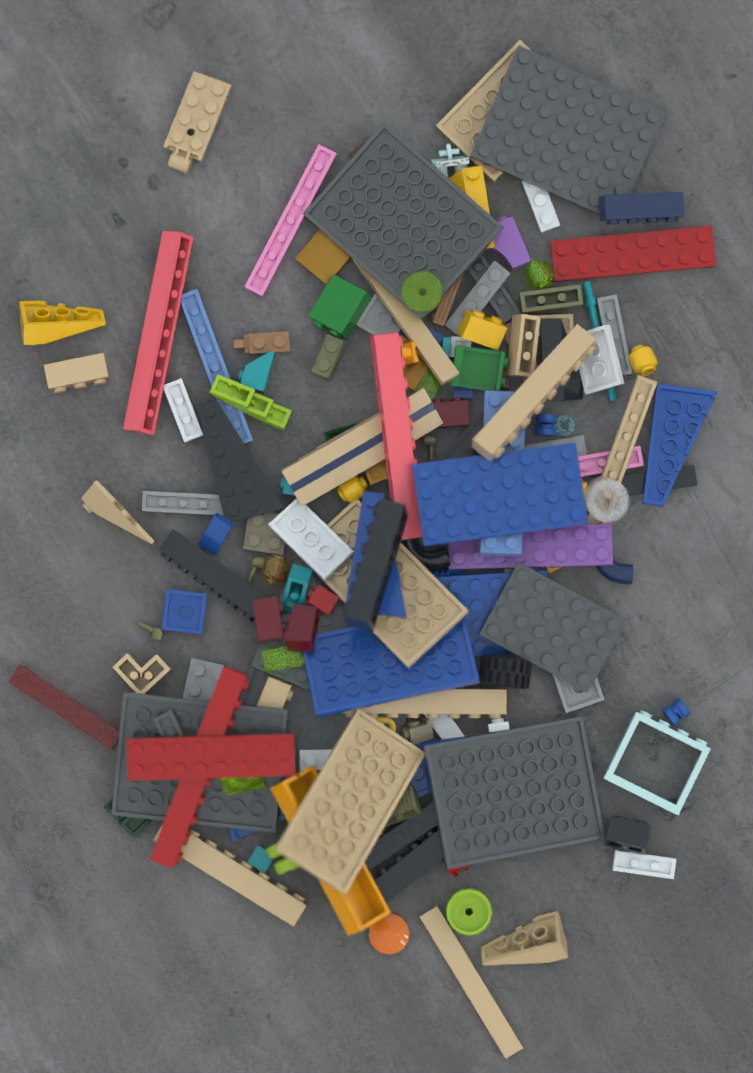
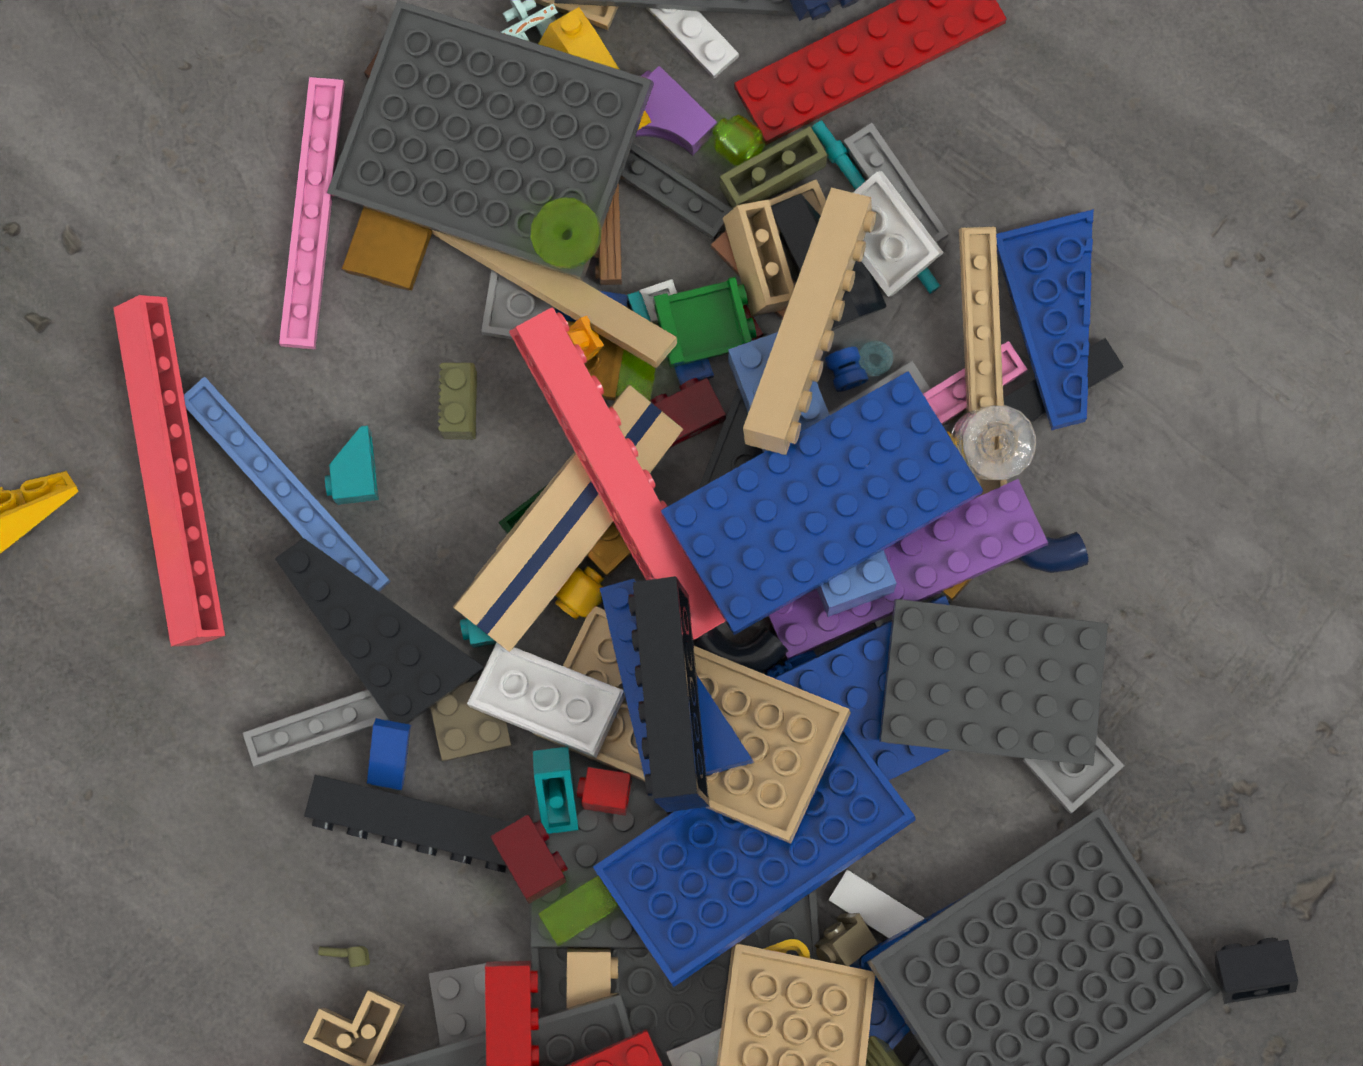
camera: 25 degrees left, 5 degrees down
tan brick [44,353,110,393] -> none
tan wedge [81,480,156,545] -> none
blue plate [162,589,208,635] -> none
tan hinge [163,71,231,173] -> none
white plate [164,378,204,443] -> none
lime slope [210,374,292,431] -> none
medium nougat hinge [233,331,290,355] -> none
olive hand [246,556,265,583] -> none
clear yellow head [260,554,289,585] -> none
dark red brick [284,605,319,652] -> none
green brick [309,274,372,339] -> none
tan brick [341,689,507,718] -> none
olive hand [423,434,436,462] -> none
light grey plate [445,261,511,337] -> none
yellow brick [457,309,507,350] -> none
black tyre [479,655,532,689] -> none
white plate [487,718,510,732] -> none
light aqua window [603,710,711,815] -> none
white tile [612,850,676,879] -> none
yellow head [628,345,658,376] -> none
blue wheel [662,698,691,726] -> none

